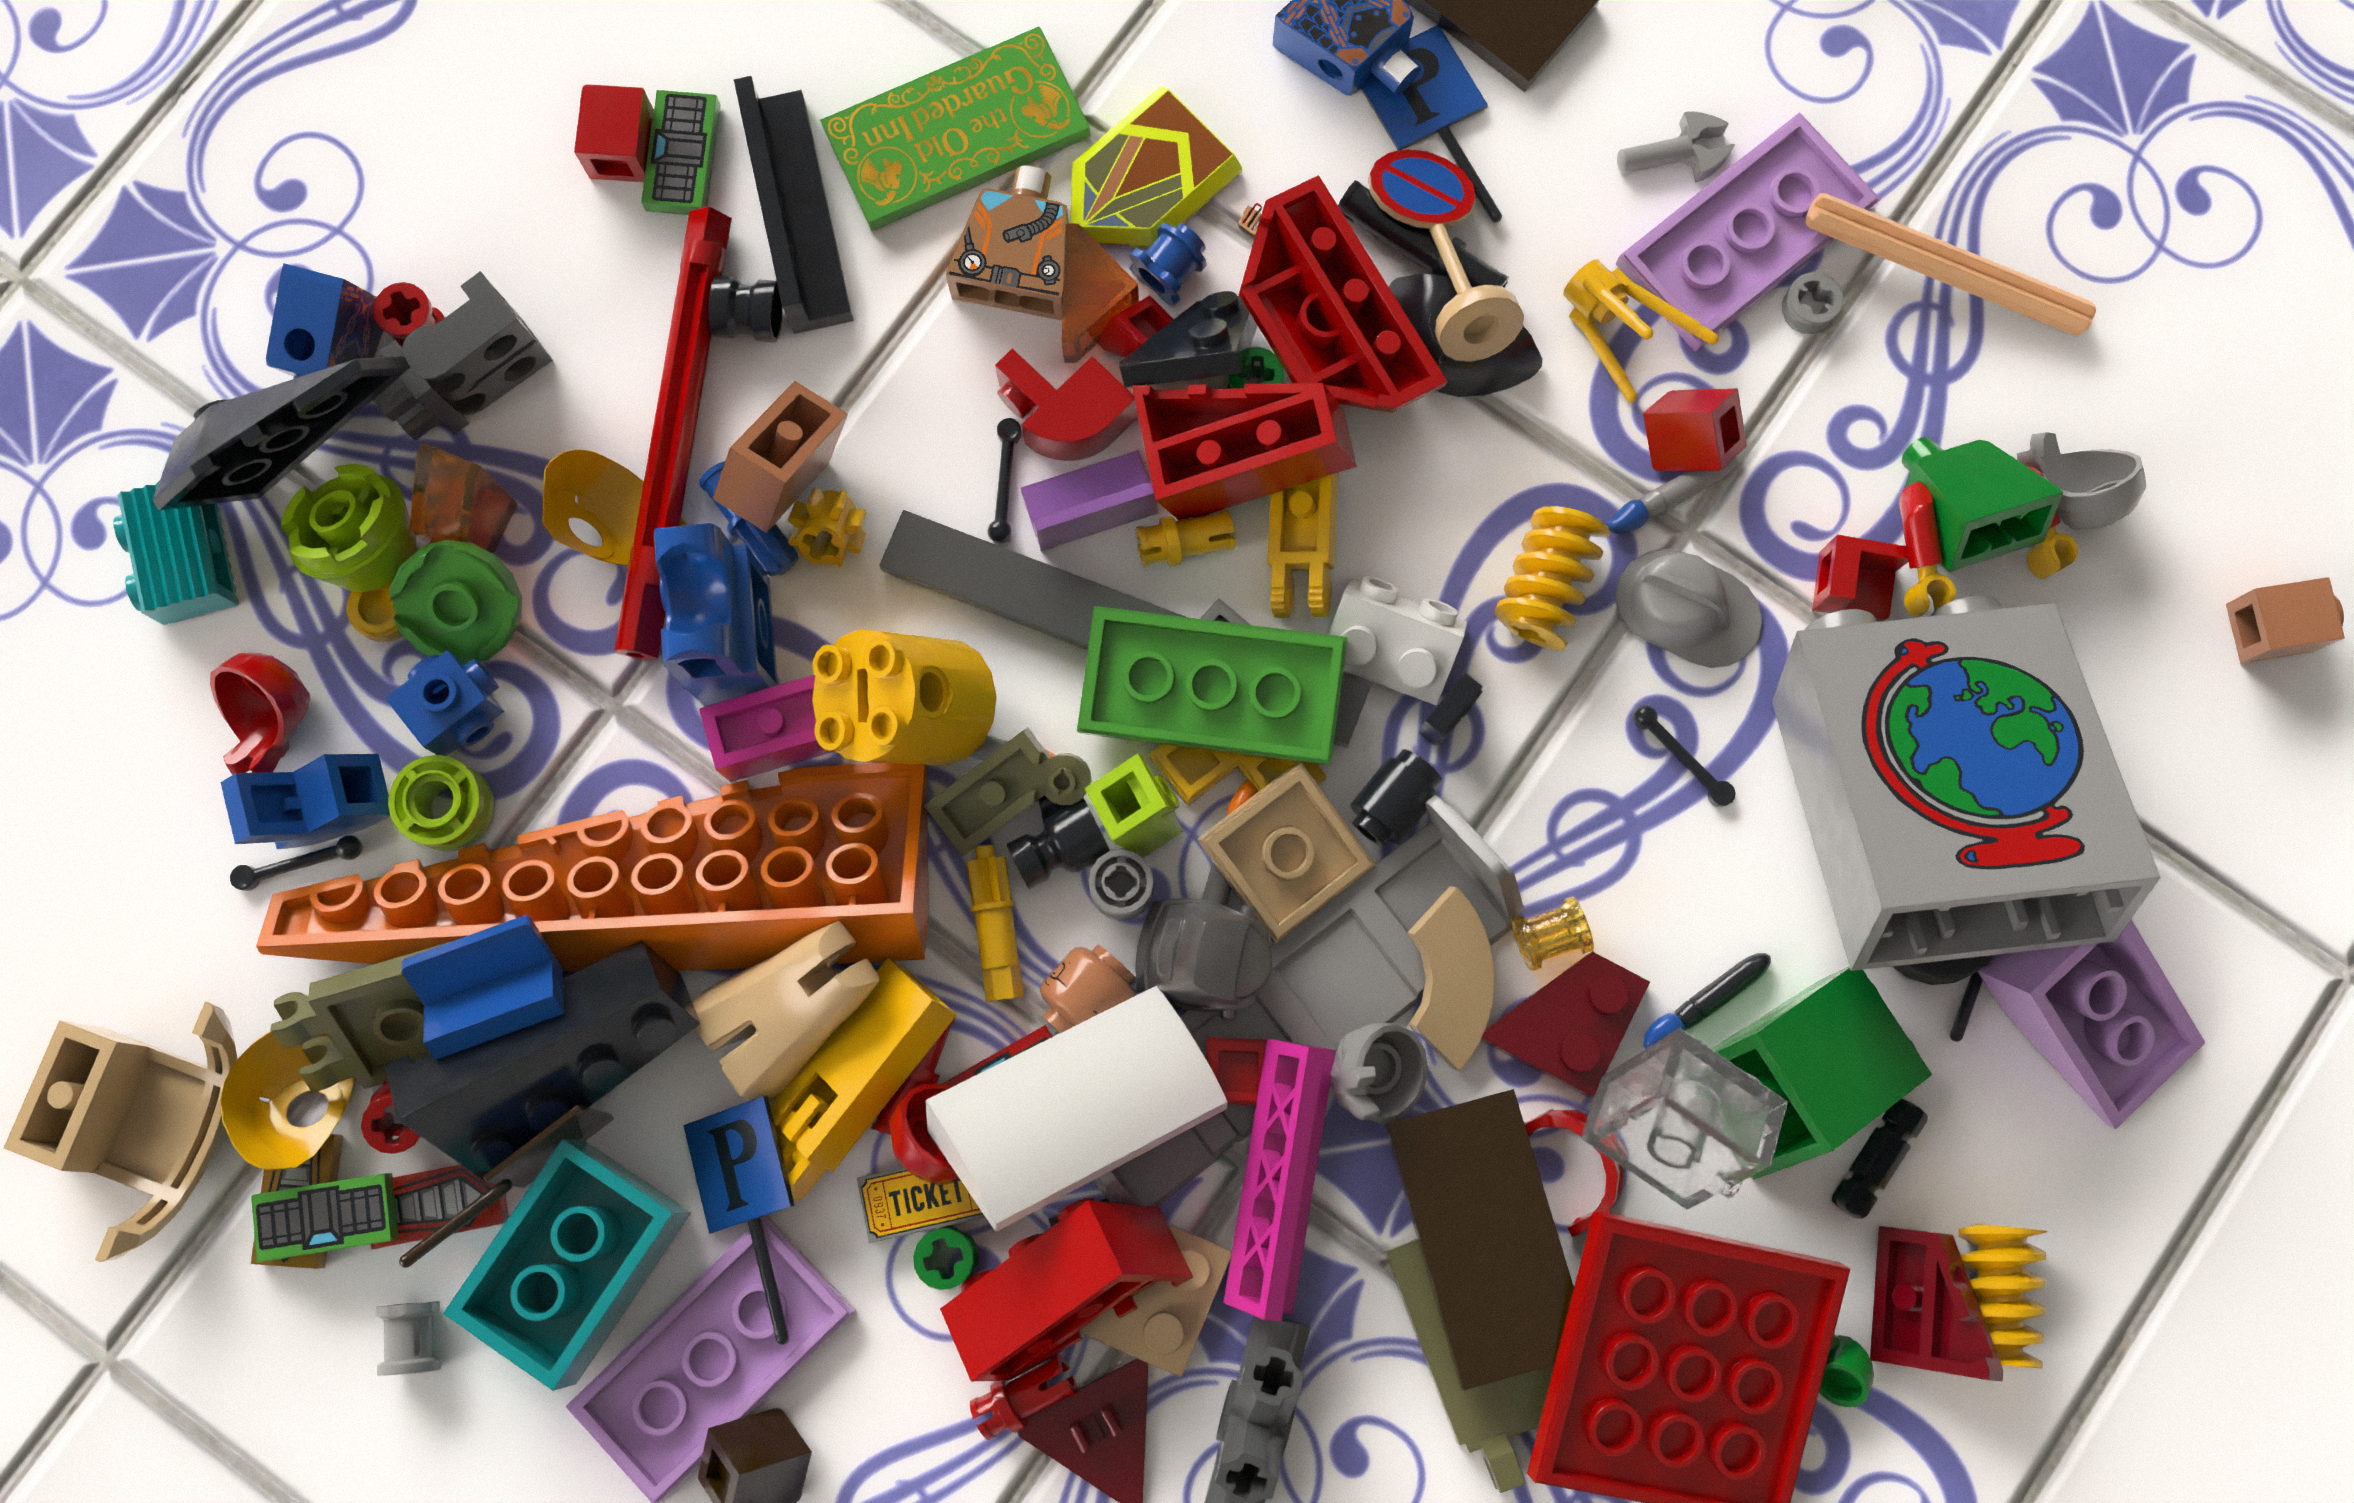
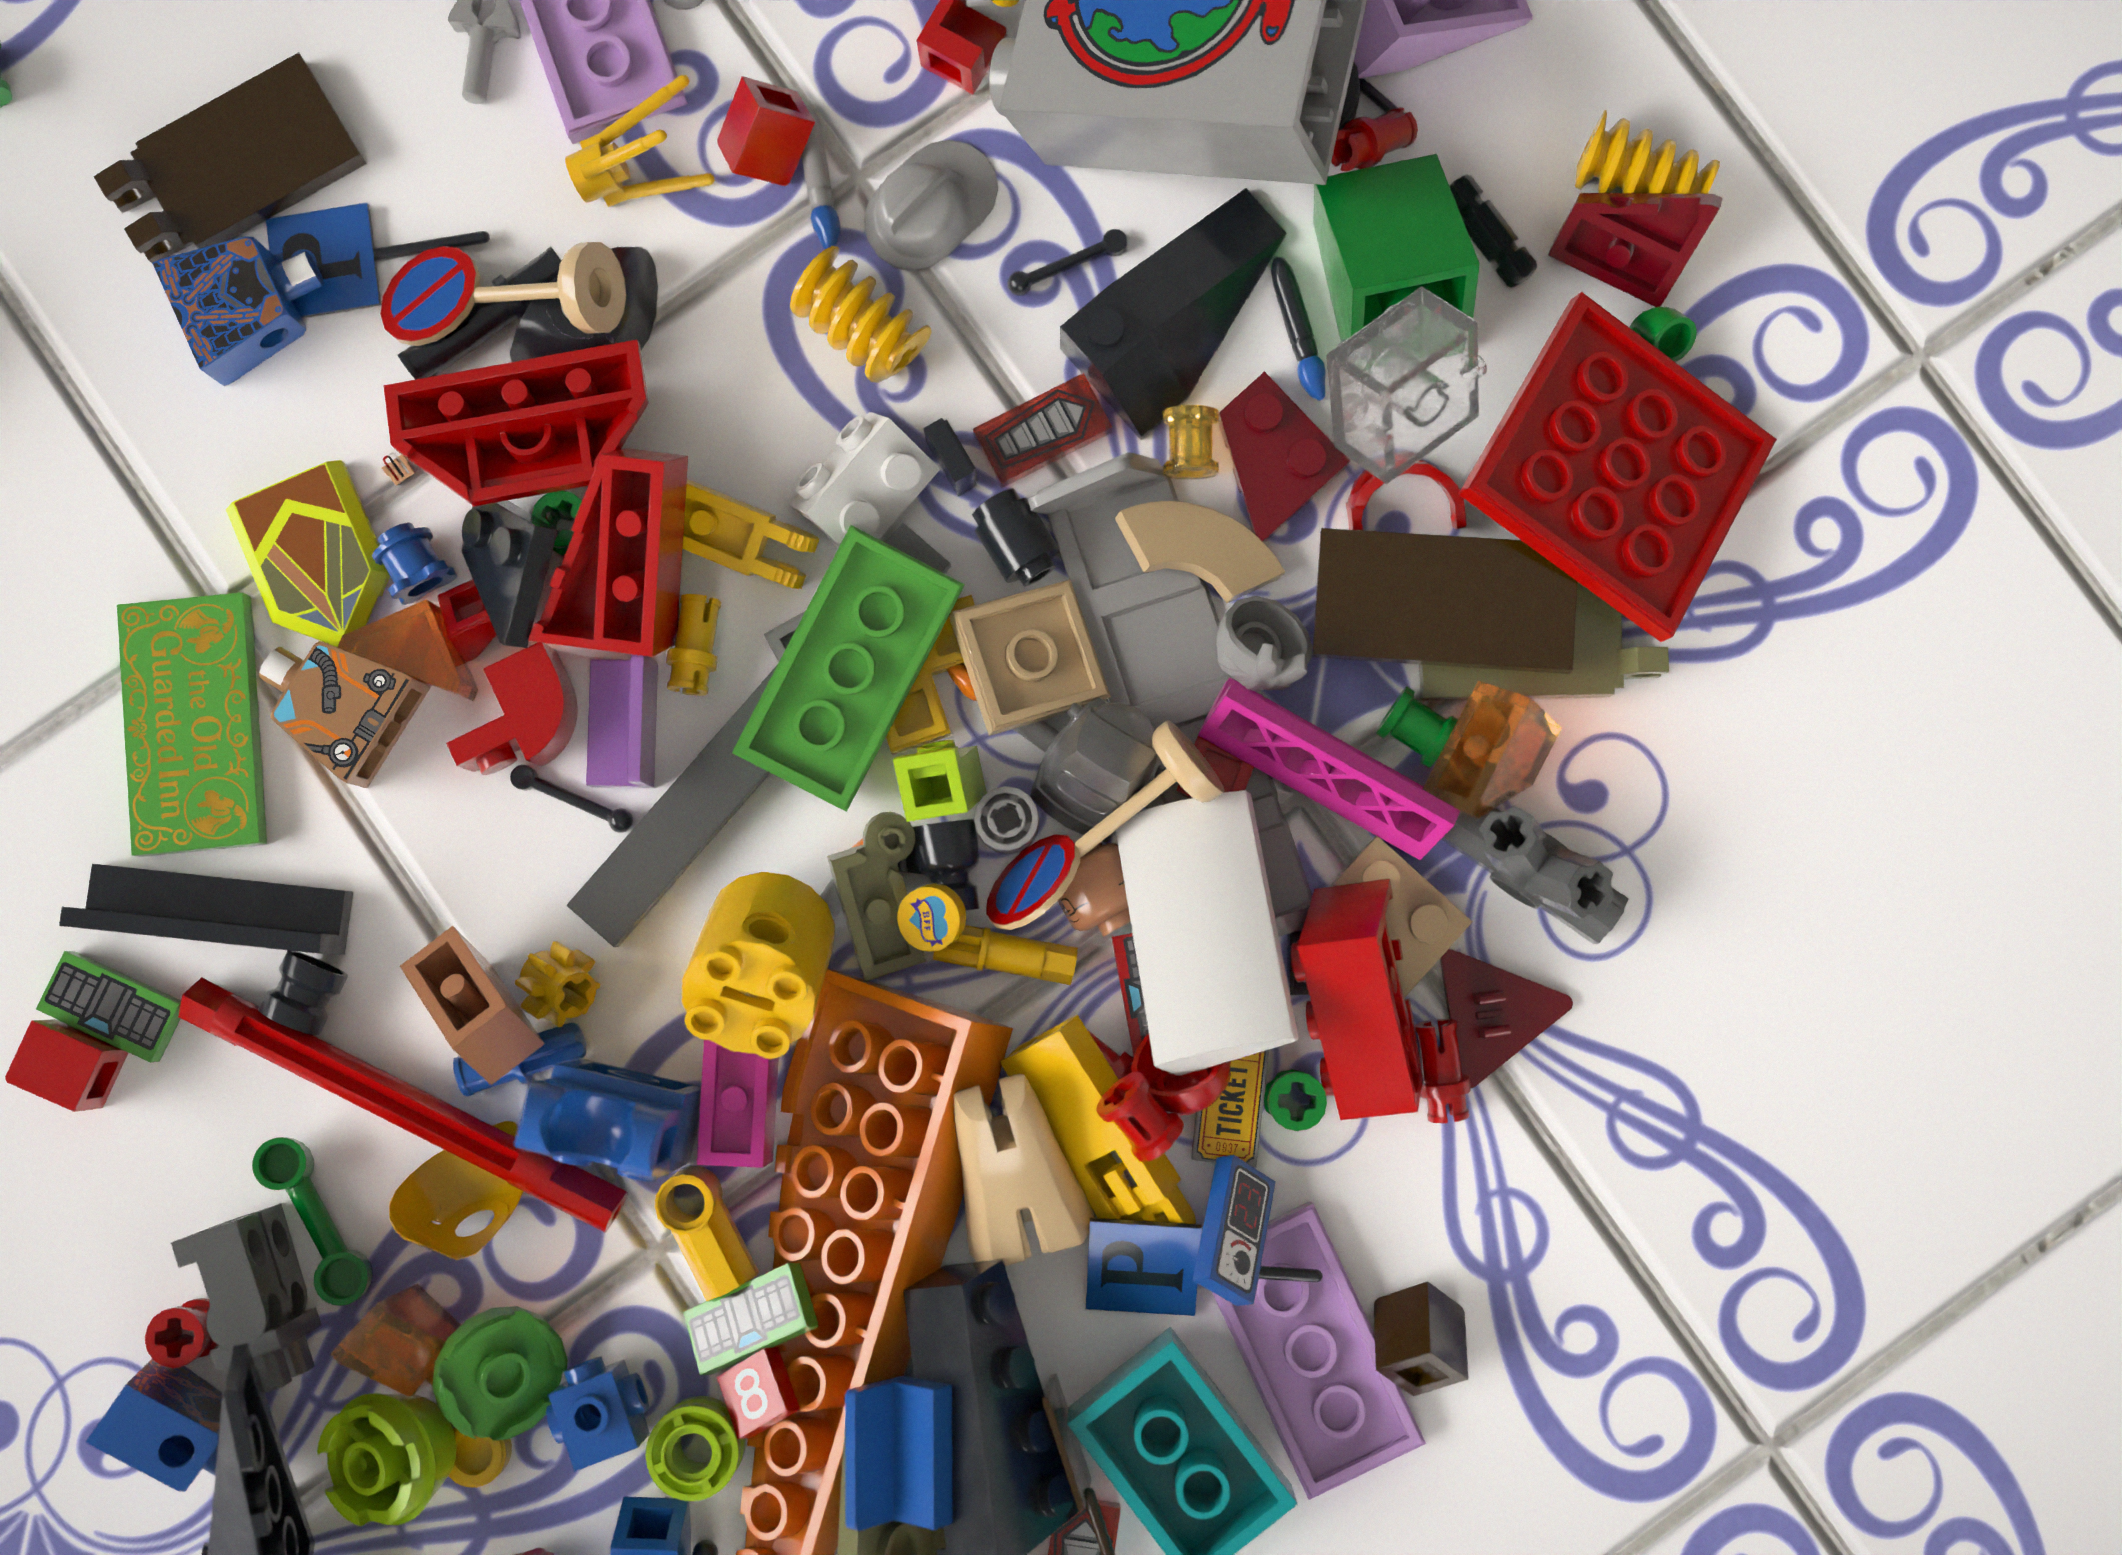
camera: 70 degrees left, 5 degrees up
none -> green bar [252,1137,373,1306]
none -> yellow piece [654,1165,759,1301]
none -> tile [683,1263,819,1375]
none -> tile [716,1347,800,1439]
none -> yellow tile [897,883,966,952]
none -> tile [973,373,1112,488]
none -> piece [986,721,1225,930]
none -> black wedge [1060,188,1287,440]
none -> red bush [1096,1072,1185,1162]
none -> tile [1193,1155,1276,1306]
none -> red pin [1331,107,1418,172]
none -> green bush [1375,686,1461,768]
none -> clear orange slope [1423,680,1562,819]

